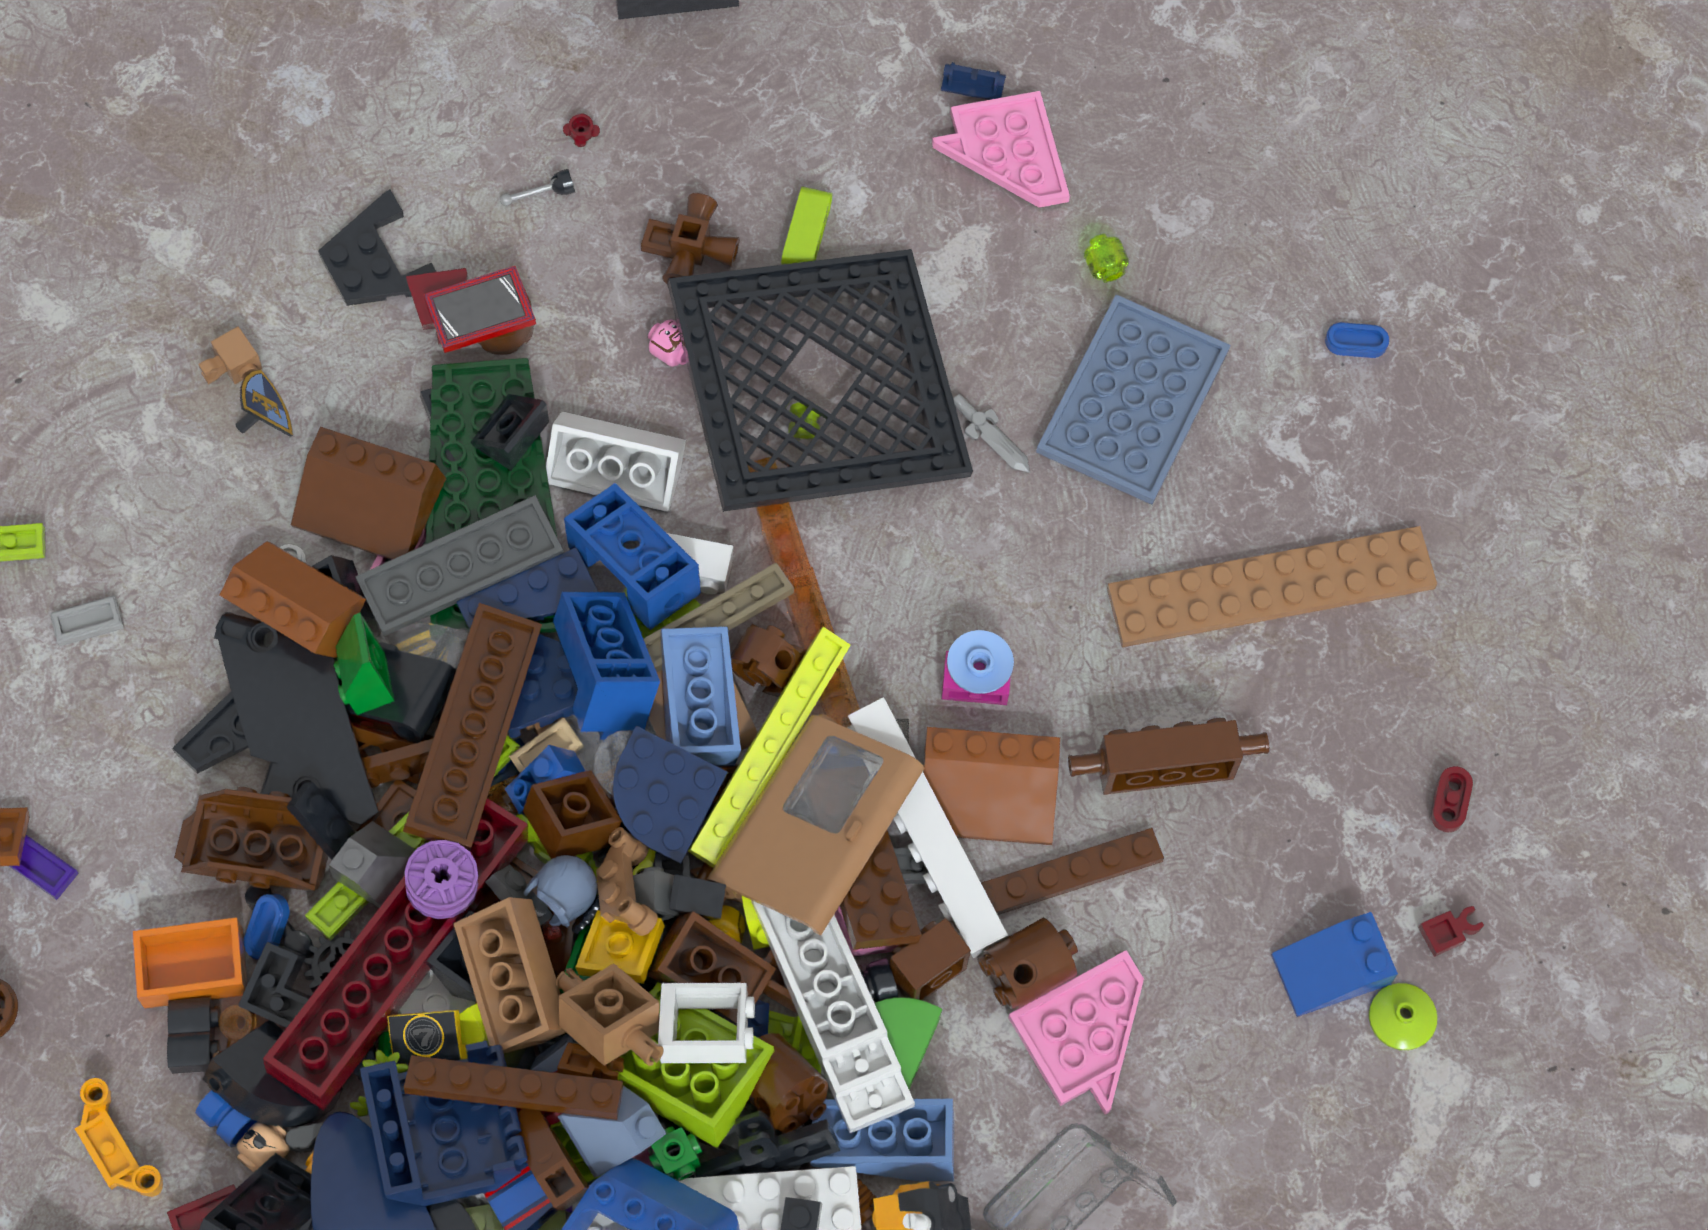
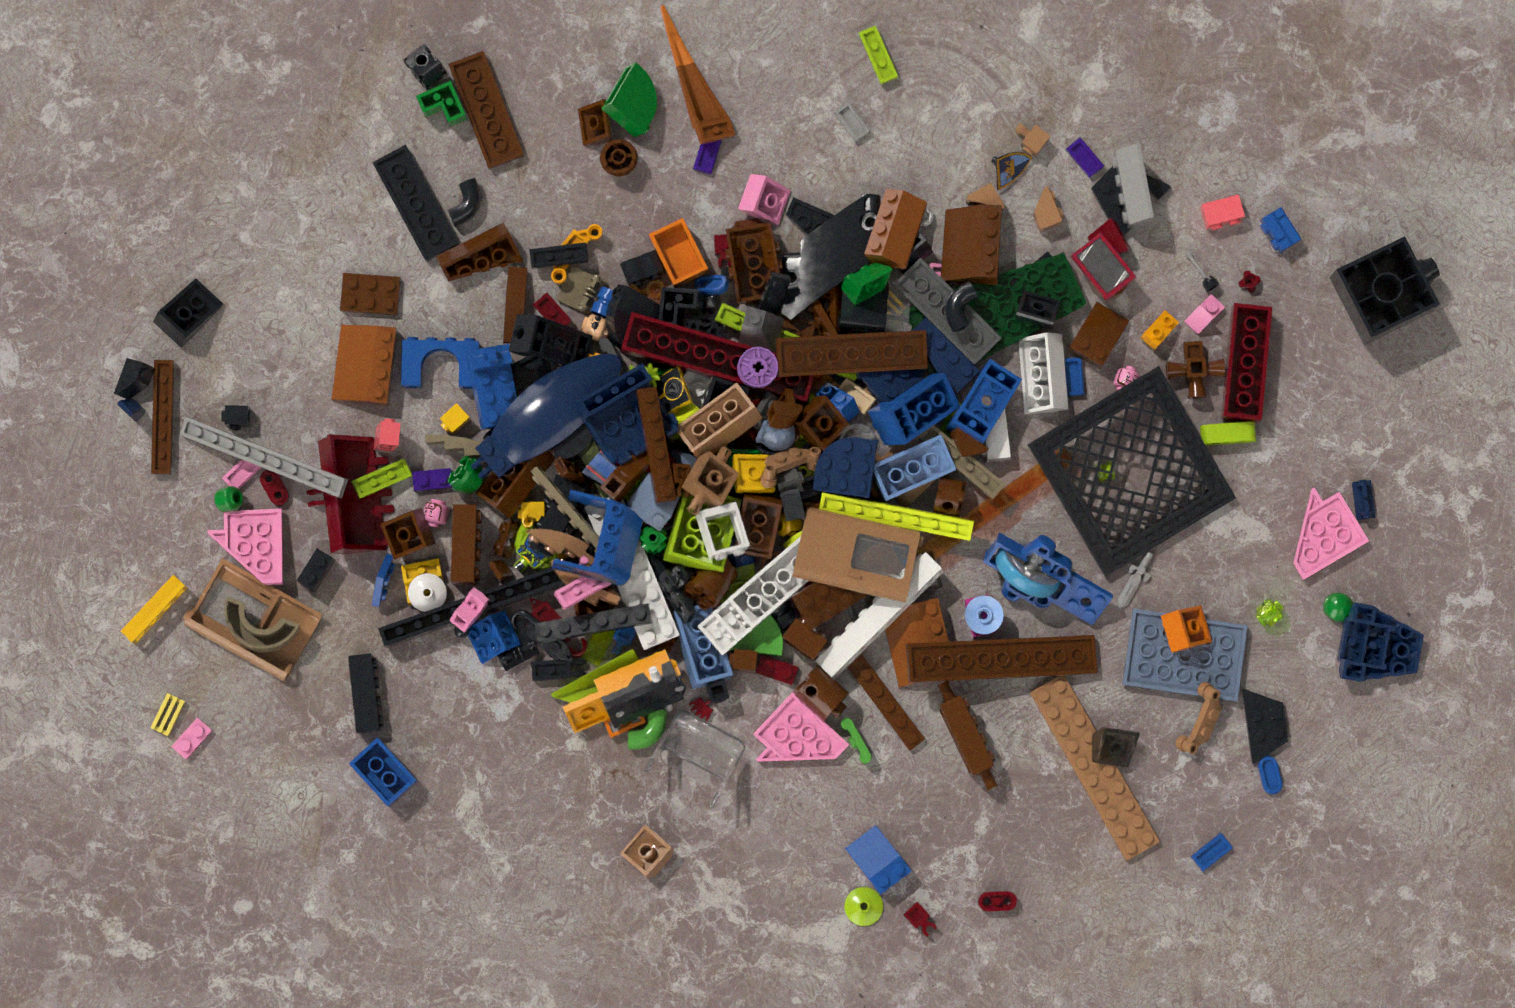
camera: 75 degrees right, 15 degrees up
none -> black tile [529,242,589,269]
none -> dark tan hinge [556,266,607,315]
none -> dark red piece [688,698,713,722]
none -> black brick [706,680,730,704]
none -> dark red plate [714,234,731,268]
none -> reddish brown brick [729,649,758,673]
none -> bright pink slope [738,174,791,225]
none -> dark red plate [756,655,798,686]
none -> reddish brown brick [767,388,802,429]
none -> bright green plate [840,718,871,764]
none -> reddish brown plate [906,635,1098,683]
none -> black cylinder [945,281,978,333]
none -> reddish brown slope [950,427,989,457]
none -> medium nougat slope [966,183,1005,213]
none -> blue piece [983,532,1113,625]
none -> medium nougat slope [1033,186,1064,233]
none -> blue tile [1064,357,1084,396]
none -> dark purple tile [1065,137,1104,179]
none -> reddish brown slope [1068,302,1129,370]
none -> clear smoke slope [1092,727,1140,767]
none -> light grey slope [1111,143,1154,228]
none -> light orange plate [1140,310,1179,350]
none -> orange slope [1161,605,1212,653]
none -> medium nougat plate [1175,682,1222,754]
none -> bright pink slope [1184,294,1225,335]
none -> blue tile [1190,833,1233,872]
none -> coral brick [1200,194,1245,231]
none -> dark red brick [1221,303,1272,423]
none -> black wing [1242,689,1288,764]
none -> blue brick [1260,207,1301,253]
none -> green hair [1323,592,1353,622]
none -> dark blue wedge [1337,602,1424,682]

